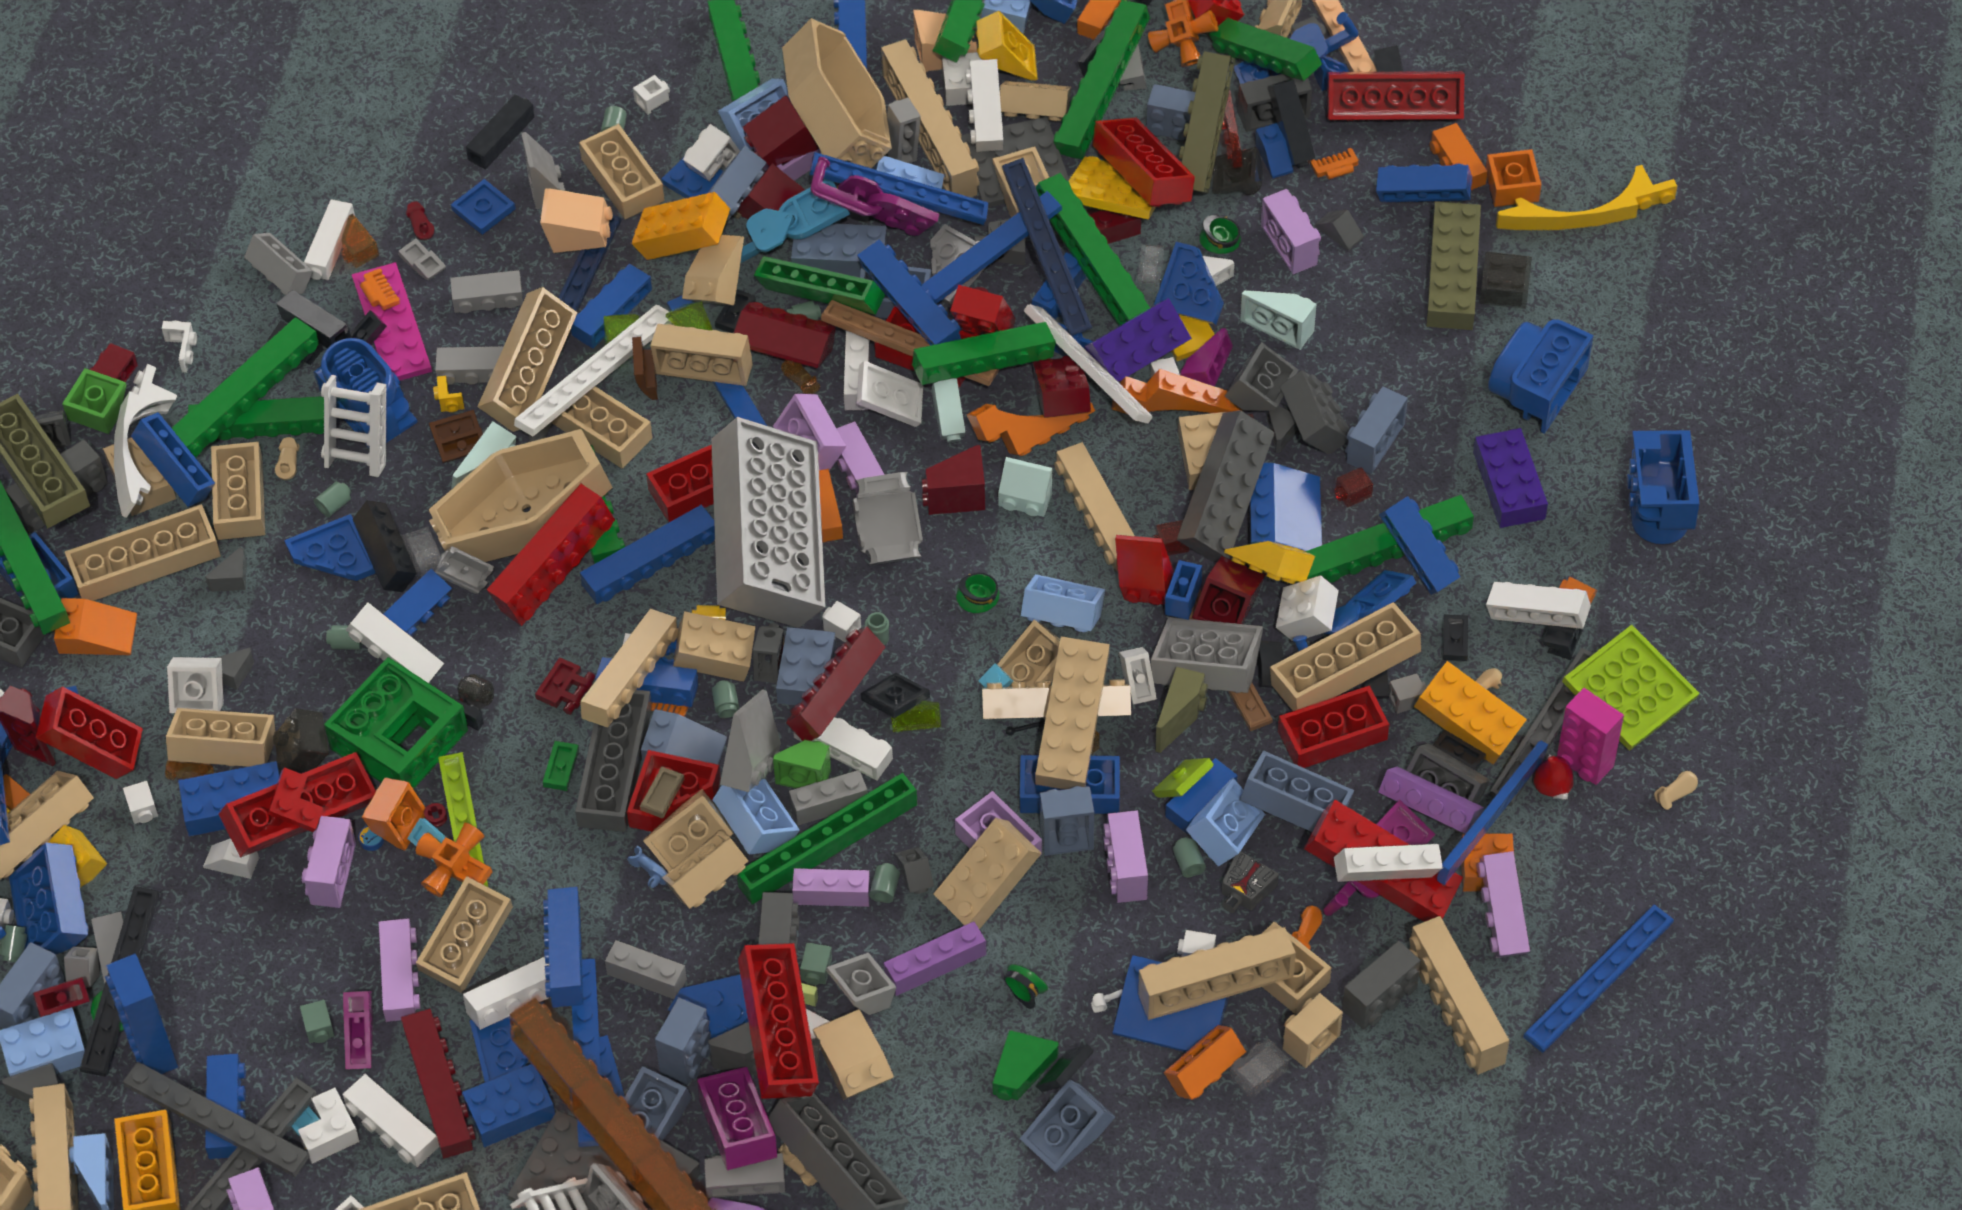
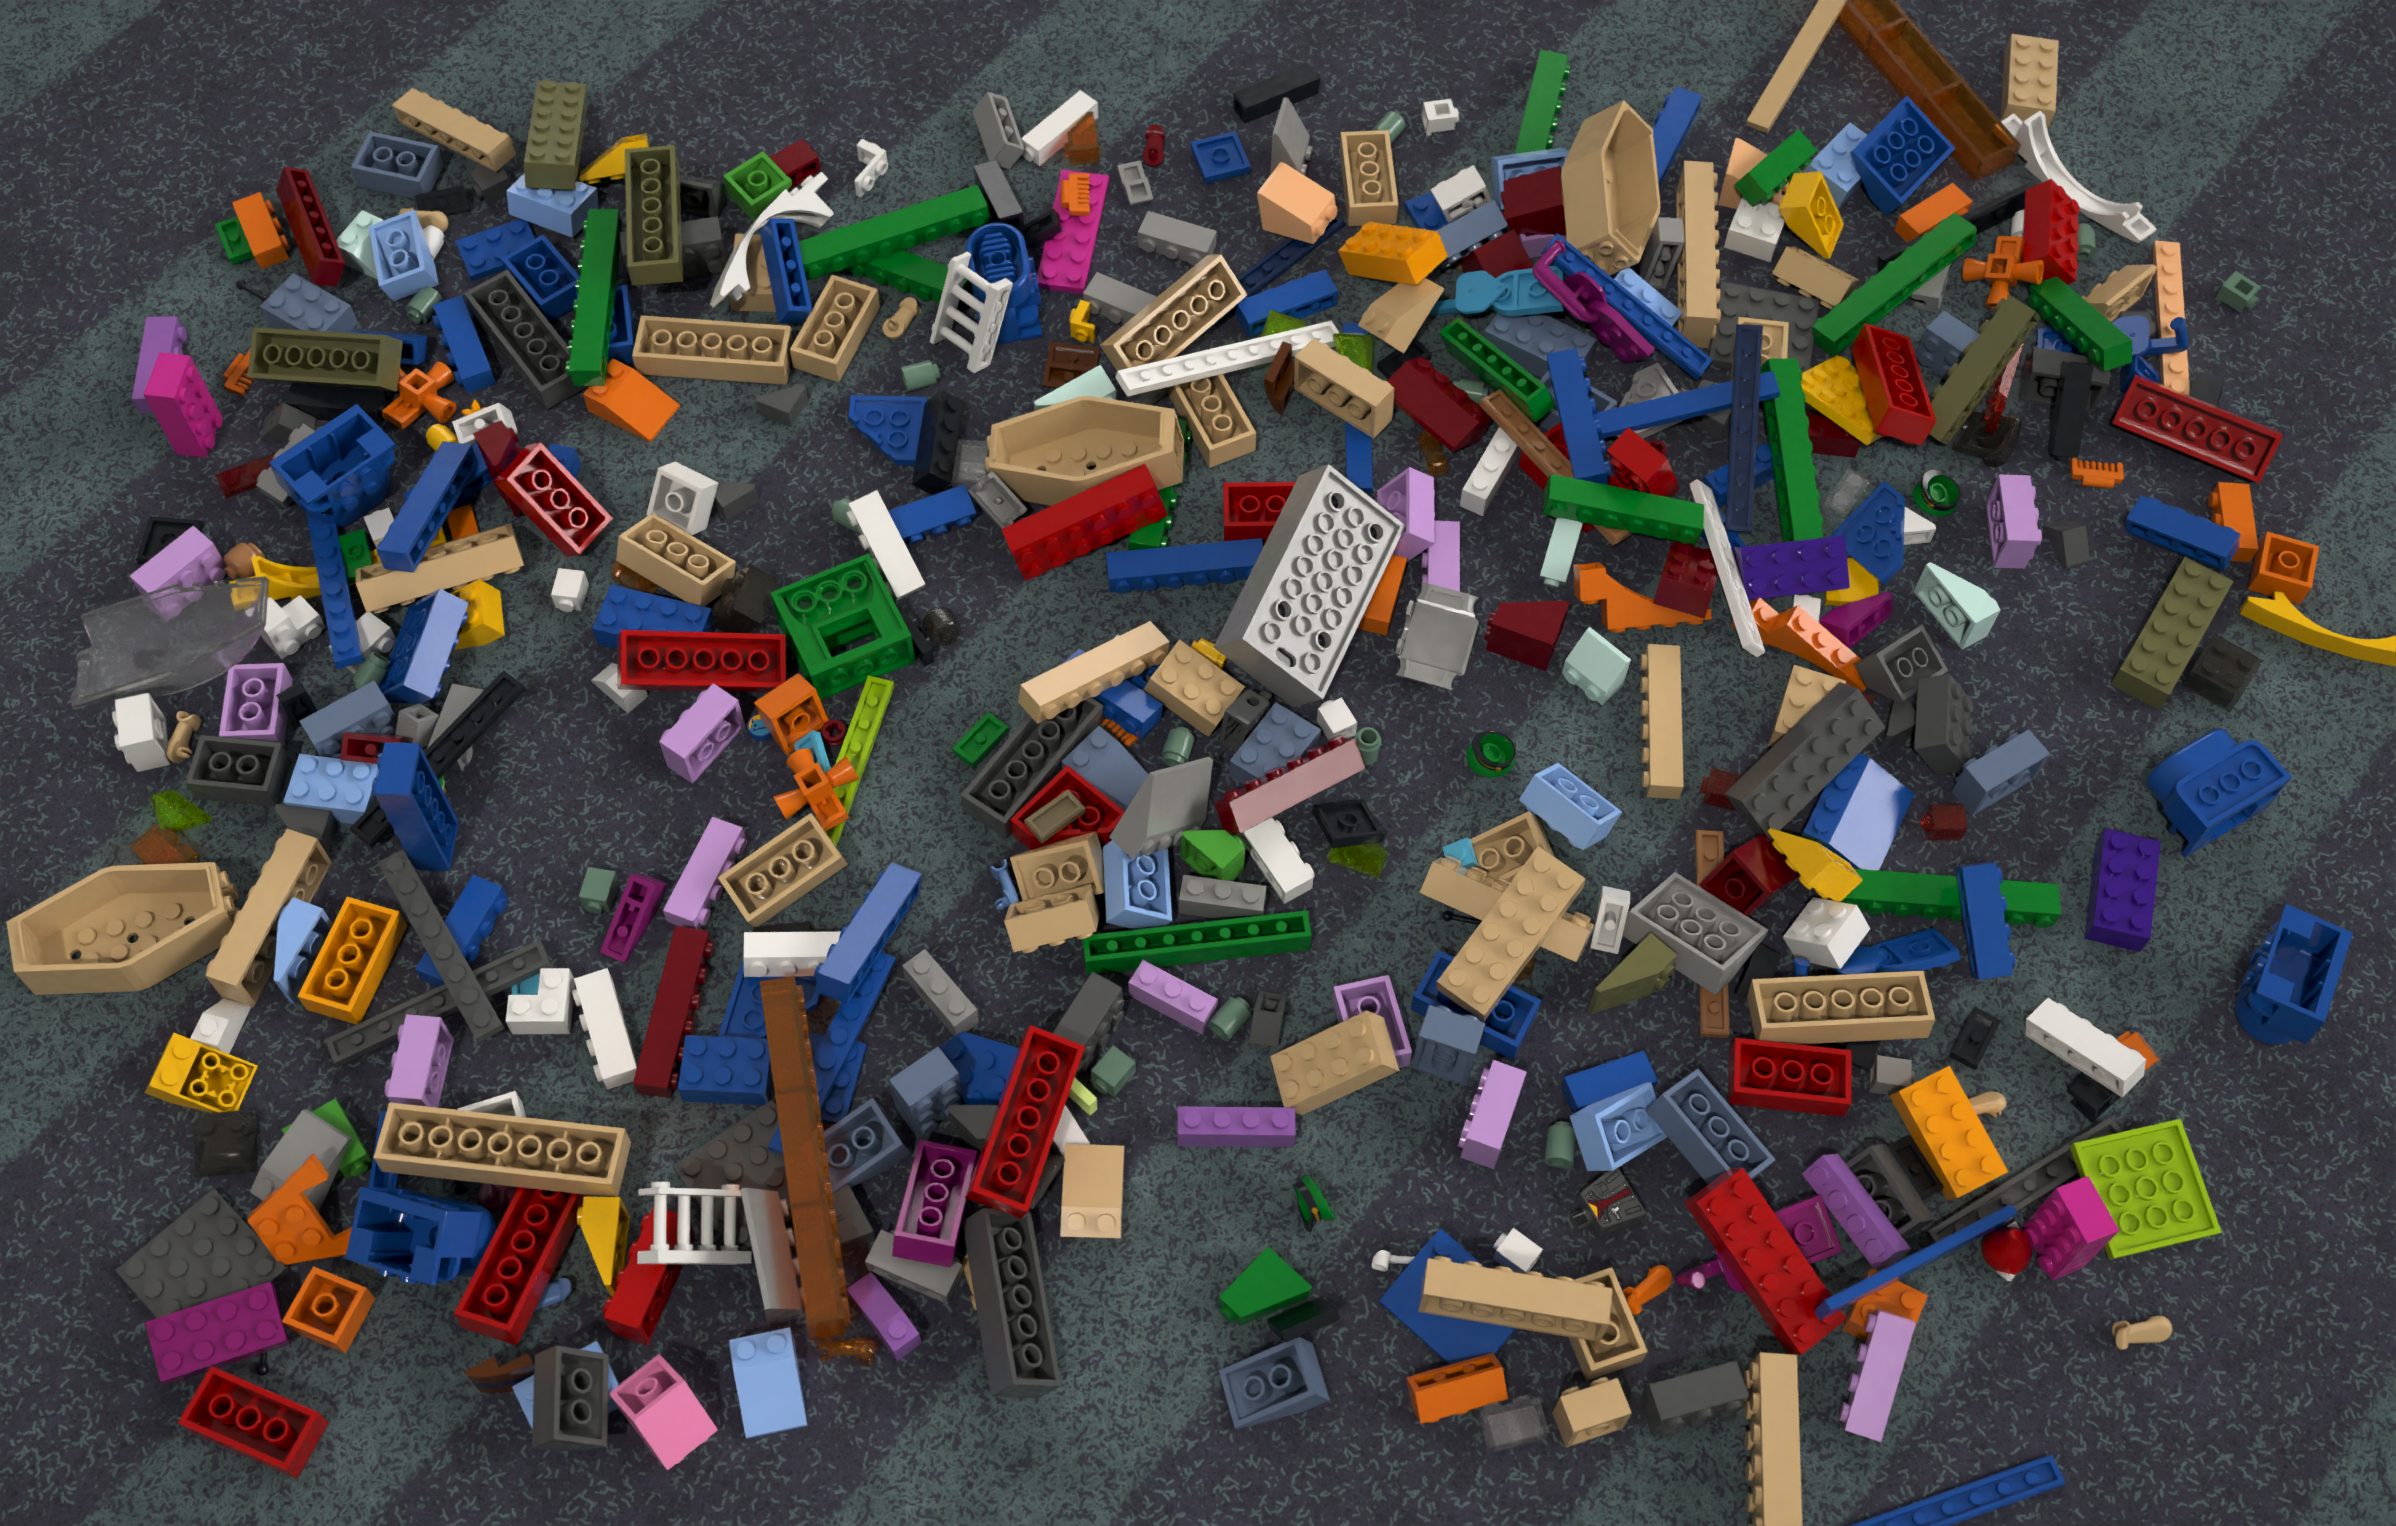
camera: 25 degrees right, 5 degrees up
red plate [267,767,323,832] -> none
dark red plate [535,657,596,715] -> none
light grey slope [826,952,896,1015] -> none
white plate [857,361,923,427] -> none
white brick [966,59,1003,152] -> none
red slope [1115,535,1174,605] -> none
lime plate [1152,758,1214,798] -> none
blue brick [1165,560,1202,620] -> none
blue slope [1255,123,1293,179] -> none
white brick [1334,844,1443,882] -> none

